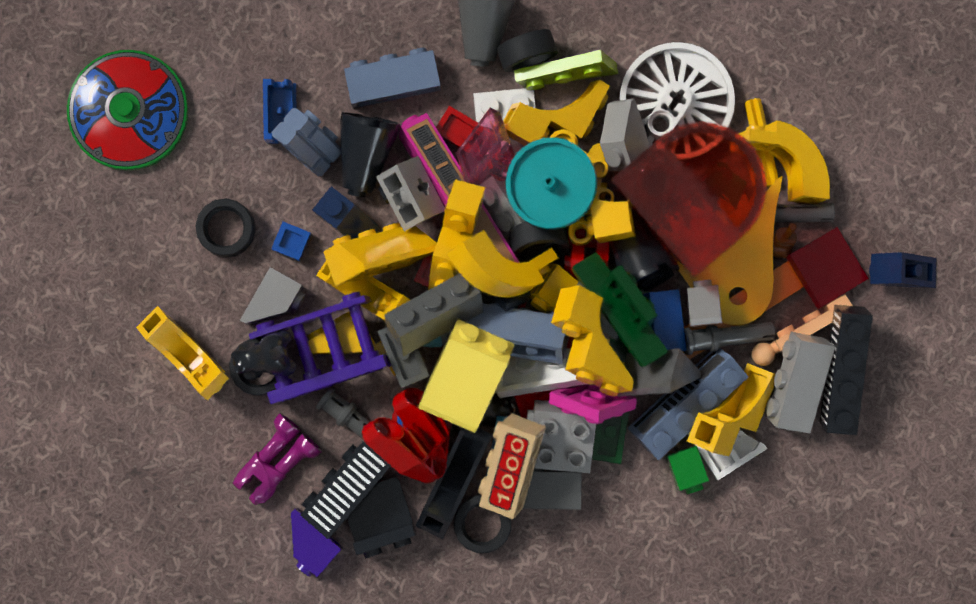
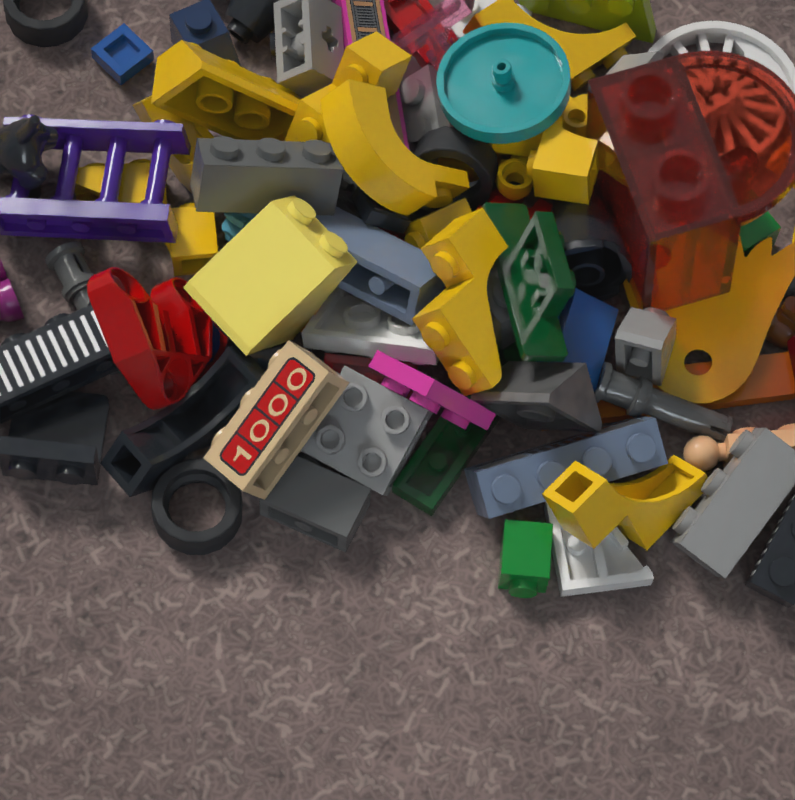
camera: 15 degrees right, 20 degrees down
light grey slope [240,267,306,325] -> none
dark grey plate [377,328,430,388] -> none

